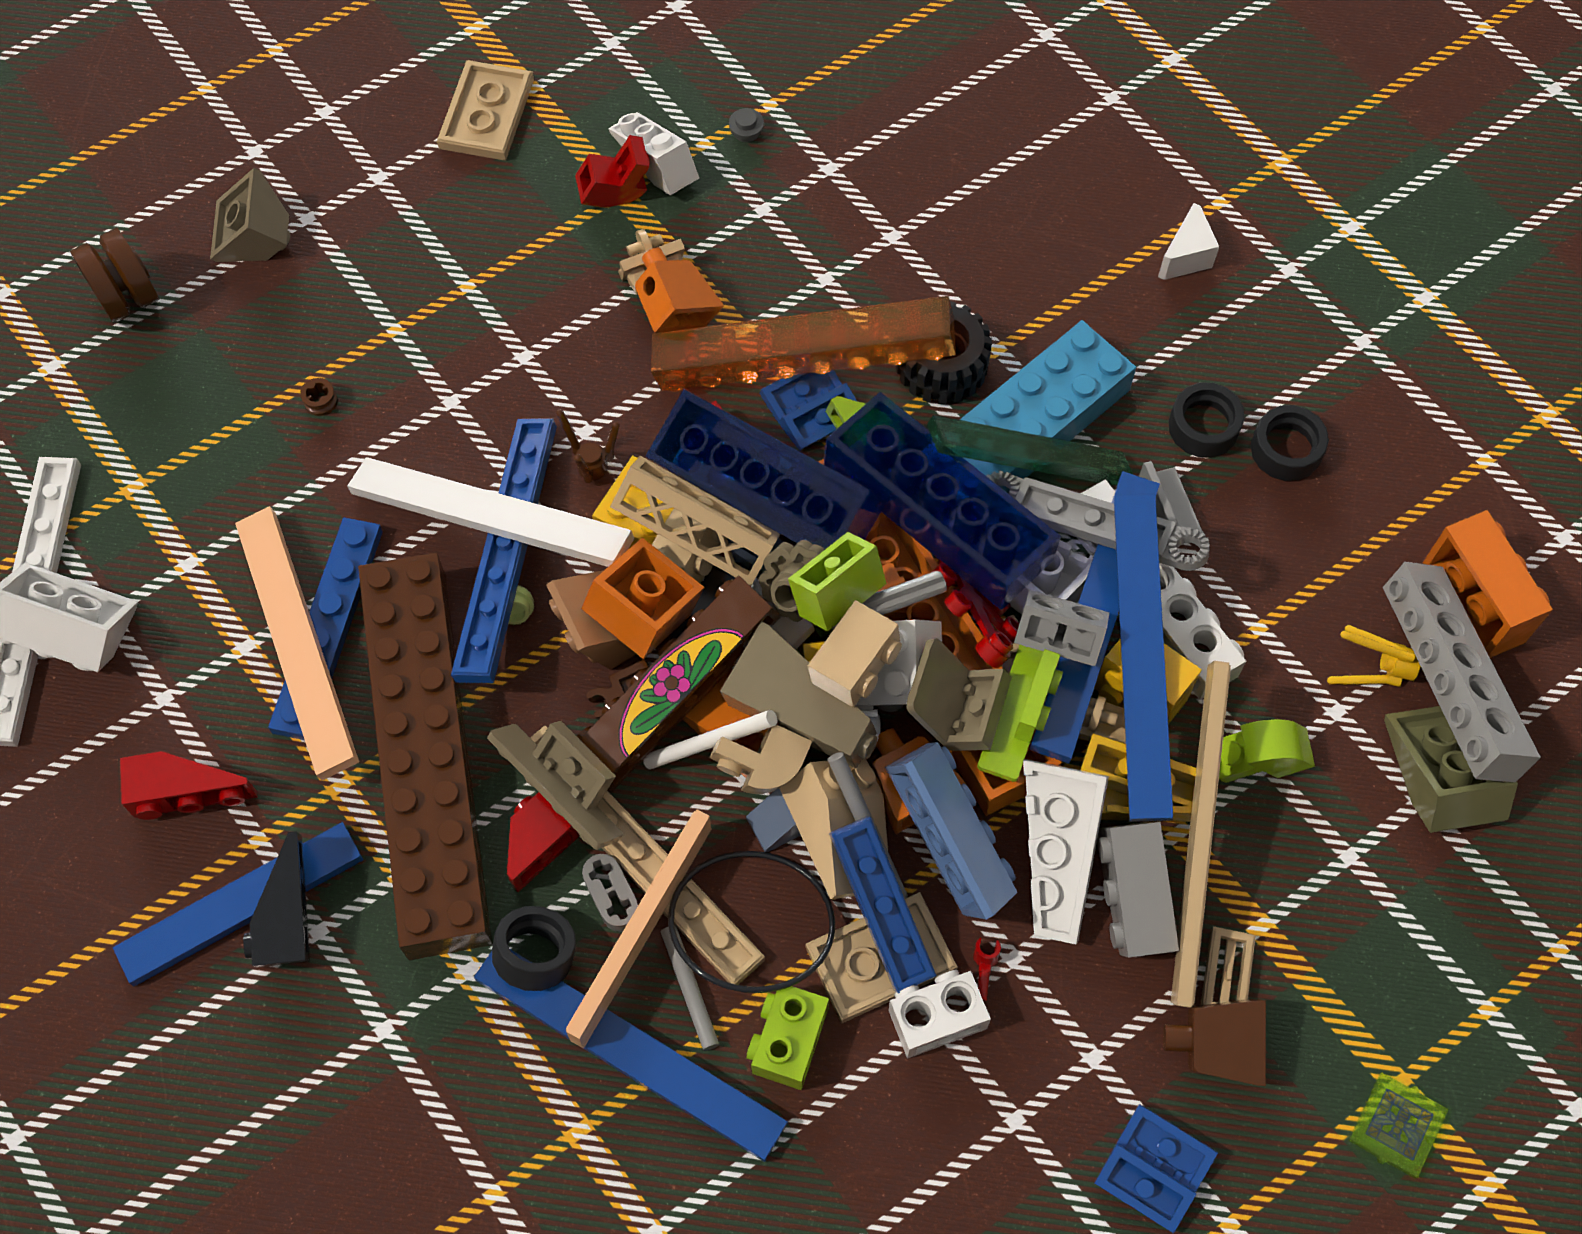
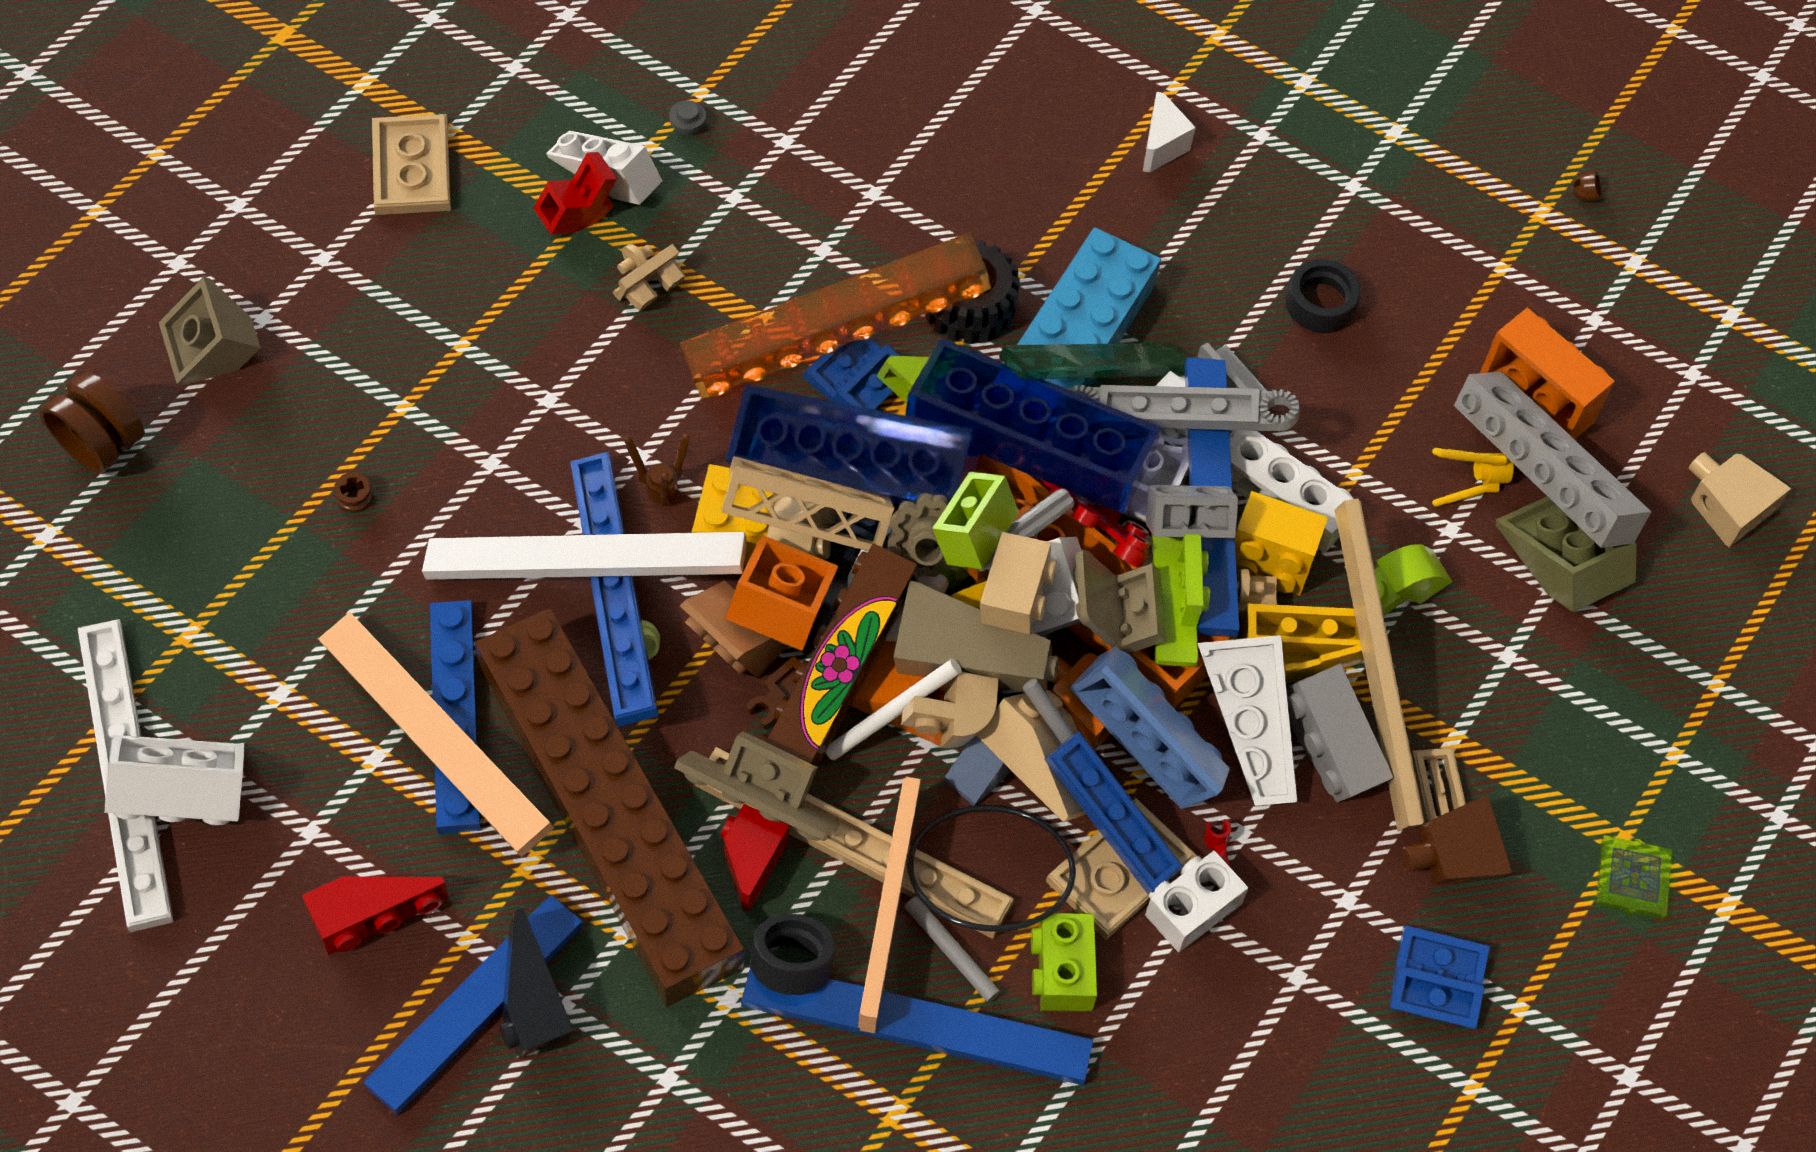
camera: 25 degrees left, 5 degrees down
light grey beam [582,854,638,932] -> none
orange torso [635,247,724,333] -> none
blue tile [1114,494,1173,821] -> none
black tyre [1168,382,1245,458] -> none

